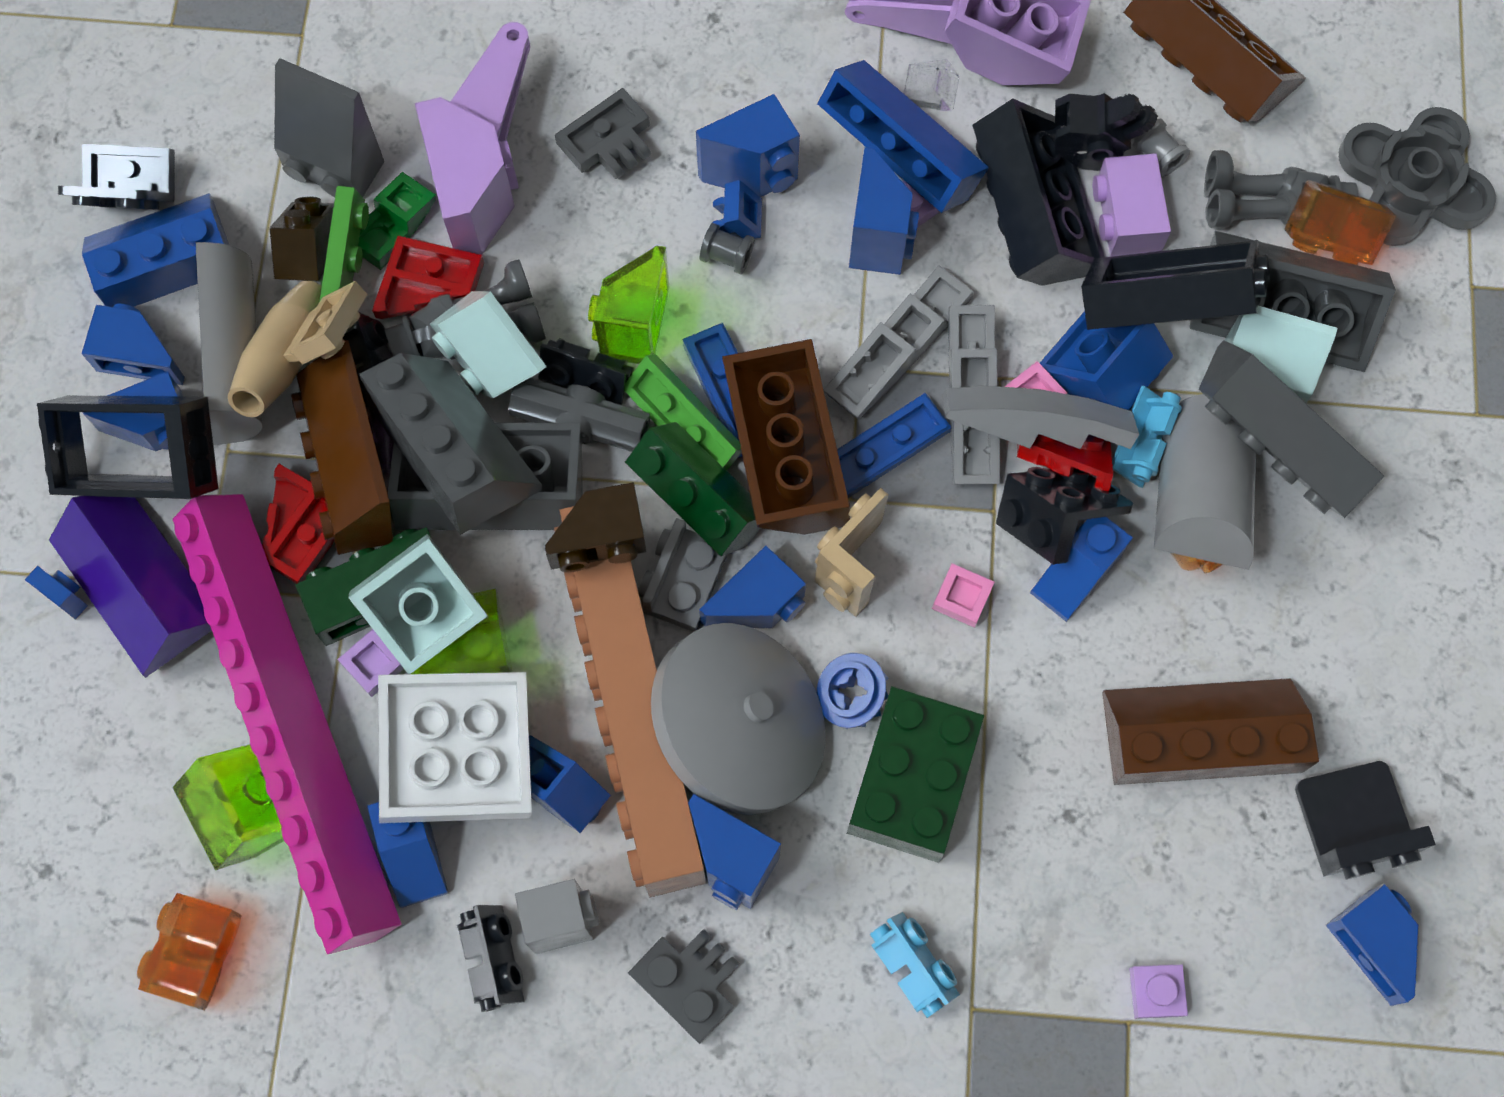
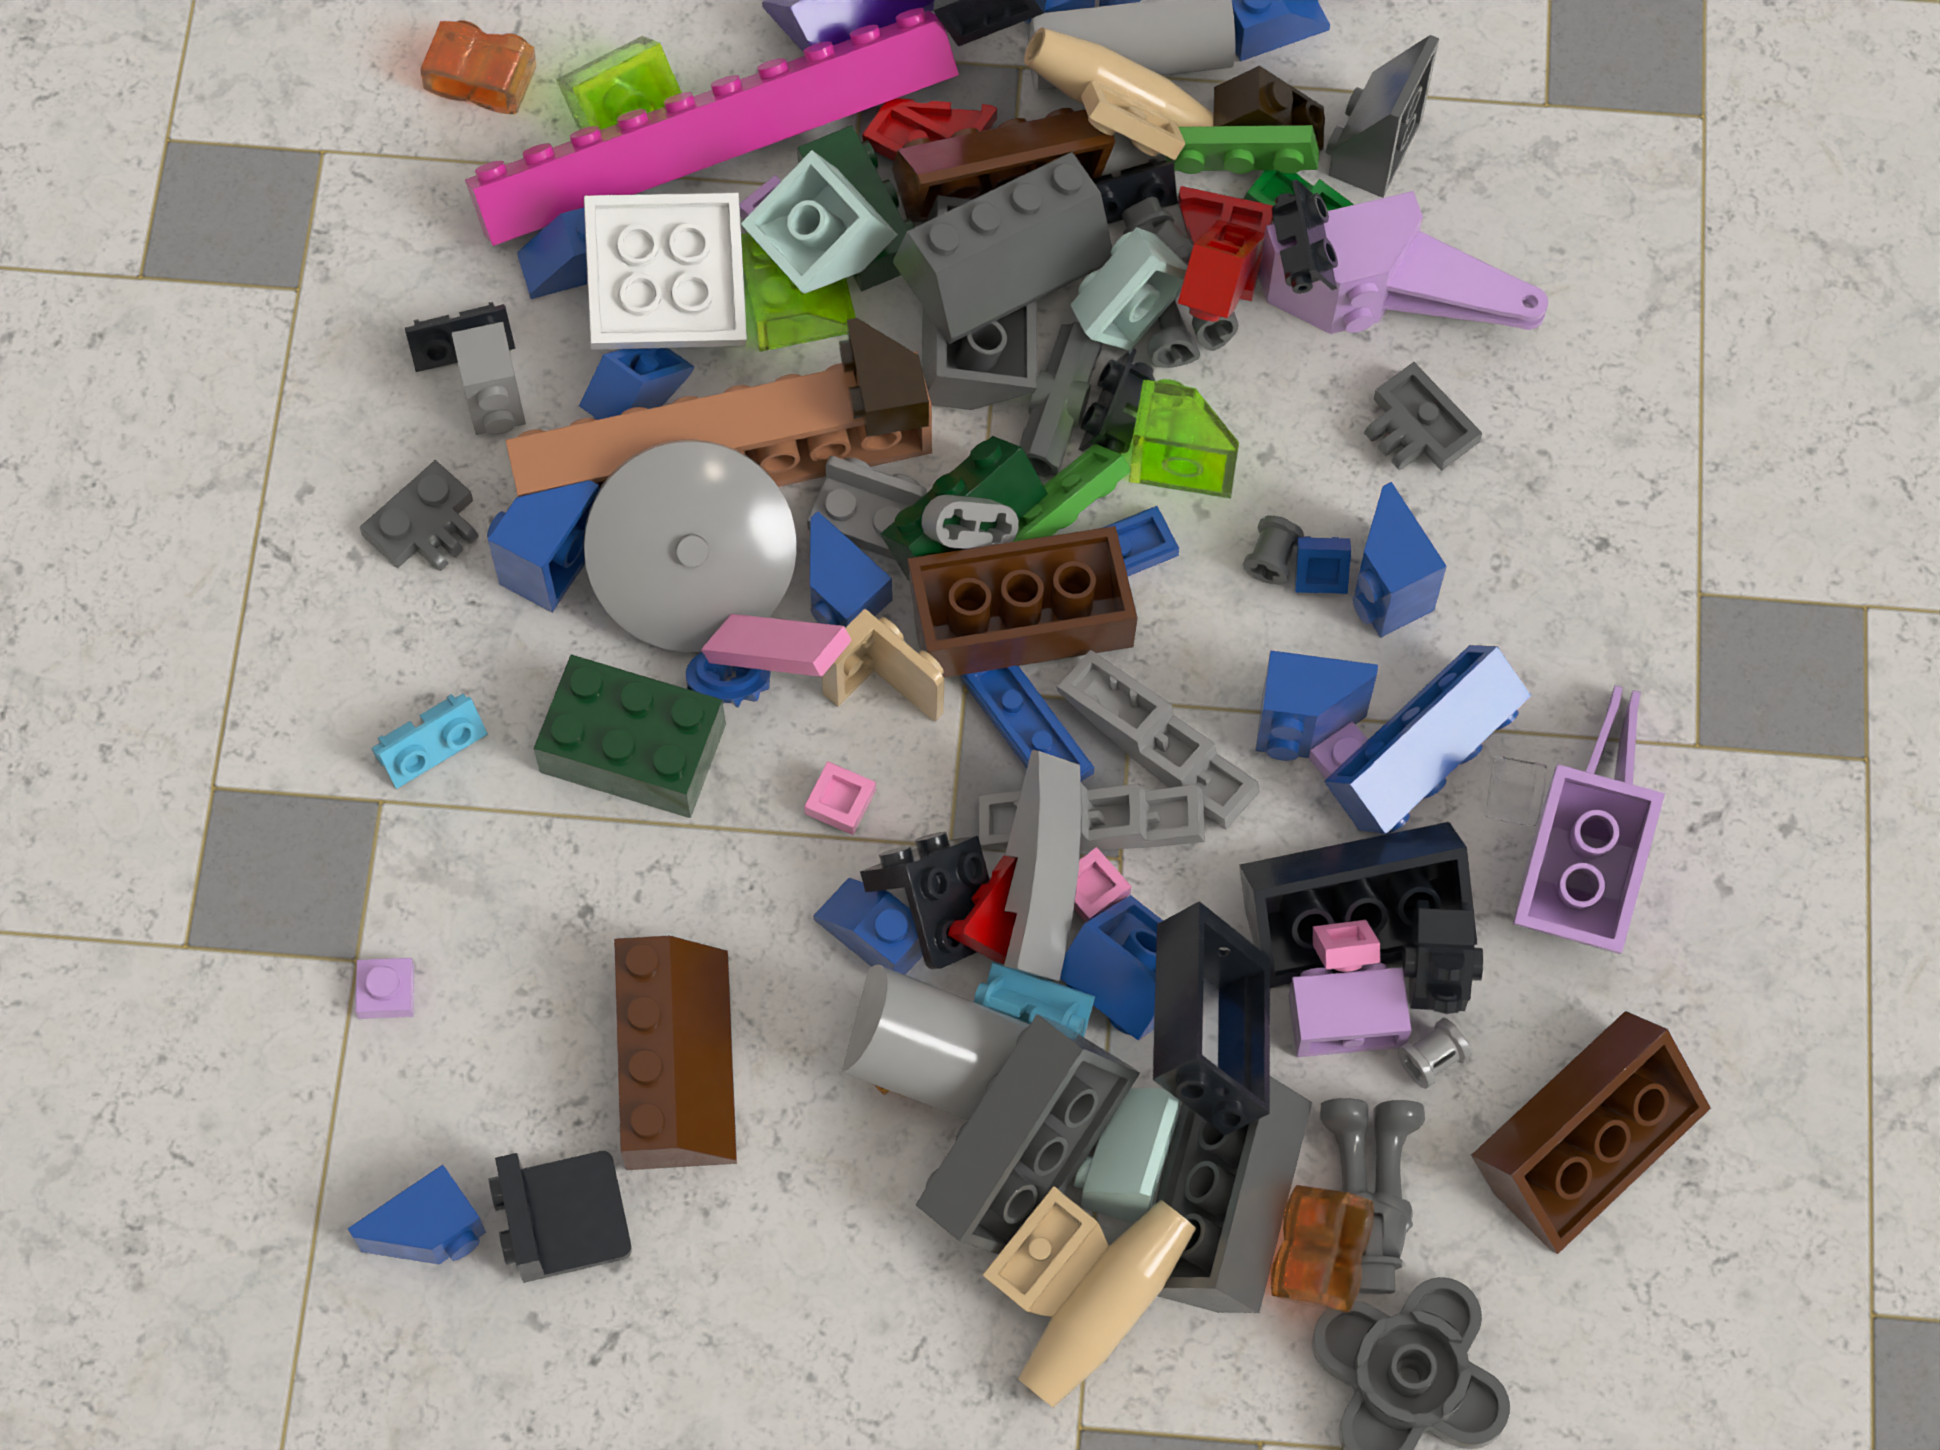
camera: 90 degrees right, 5 degrees down
none -> bright pink tile [701,614,851,677]
none -> light grey beam [922,495,1019,549]
none -> tan plate [983,1186,1196,1408]
none -> red slope [1177,219,1265,322]
none -> black hinge [1271,179,1338,294]
none -> bright pink plate [1313,920,1380,972]

